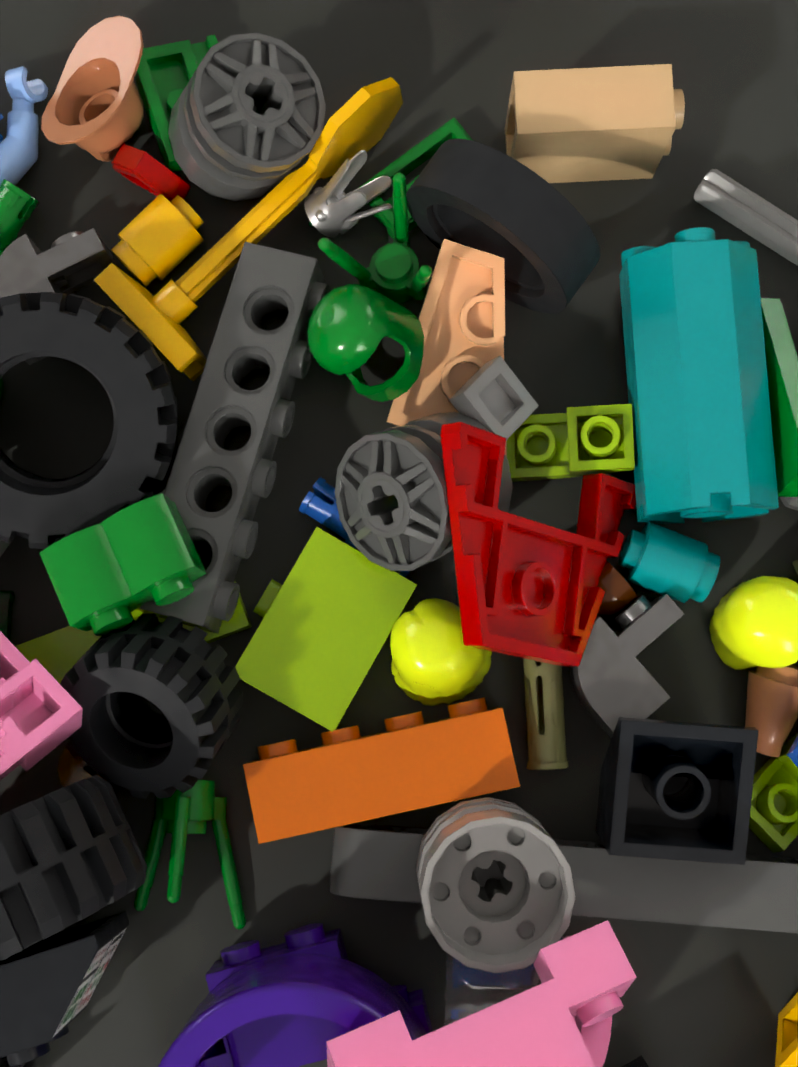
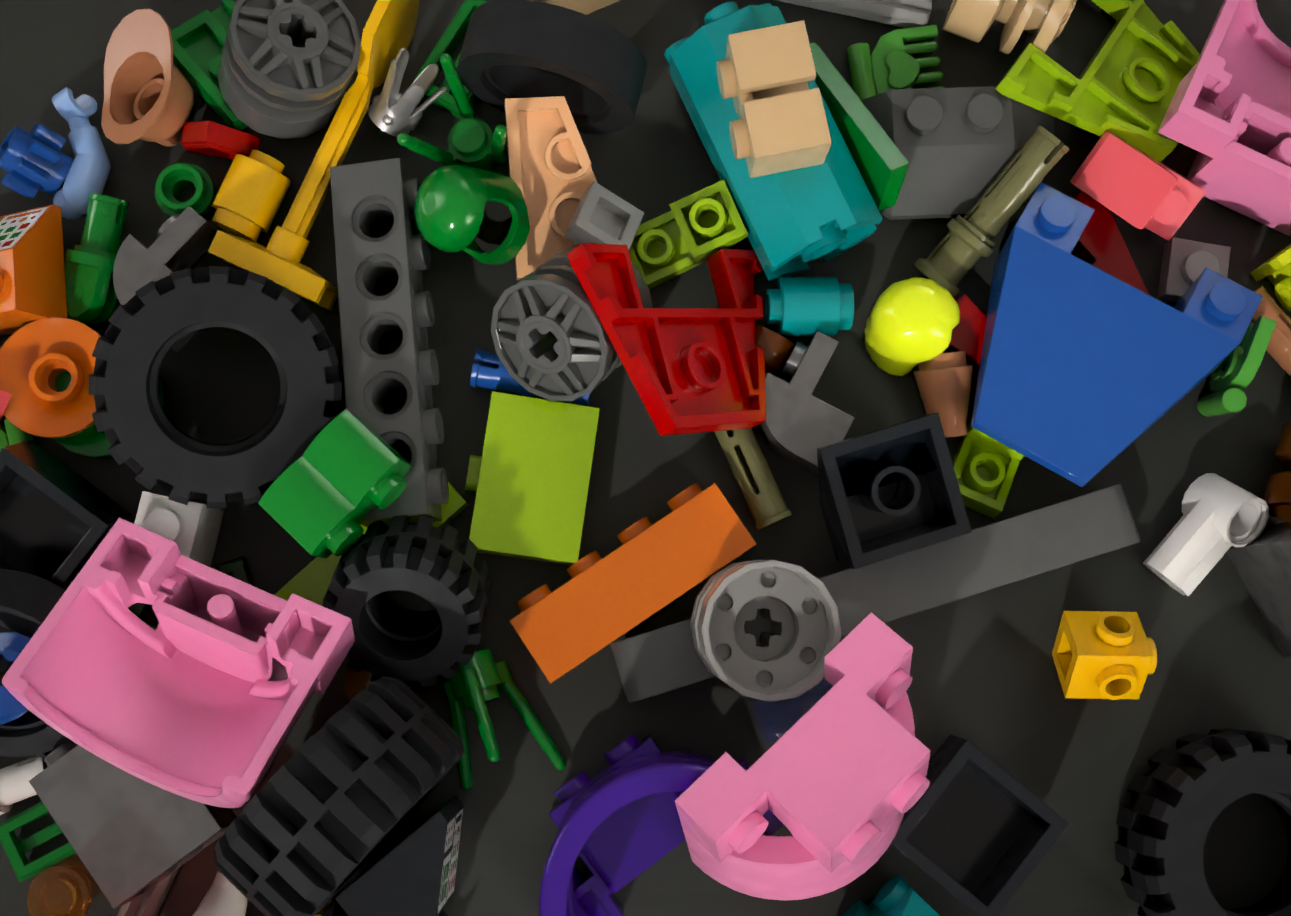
camera: 30 degrees left, 0 degrees up
neon yellow hair [390,598,492,706] -> none
none -> green plate [155,162,216,217]
none -> tan piece [716,20,832,178]

